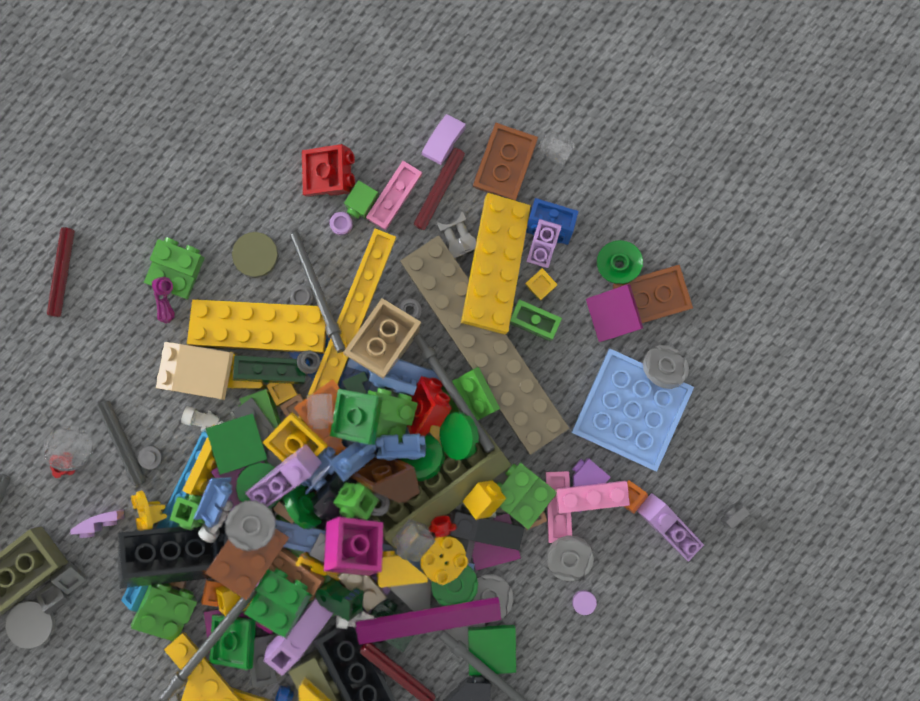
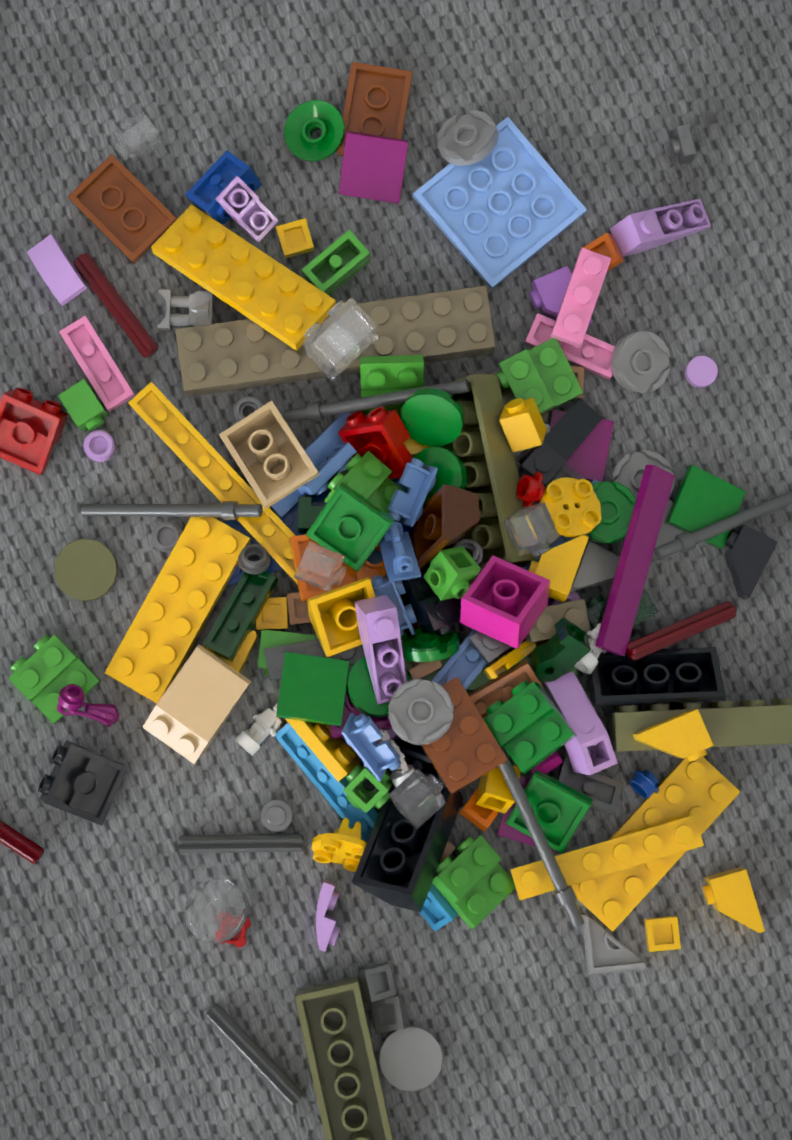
camera: 70 degrees left, 0 degrees up
none -> black plate [38,740,128,826]
none -> clear brick [303,298,378,381]
none -> clear brick [389,768,446,829]

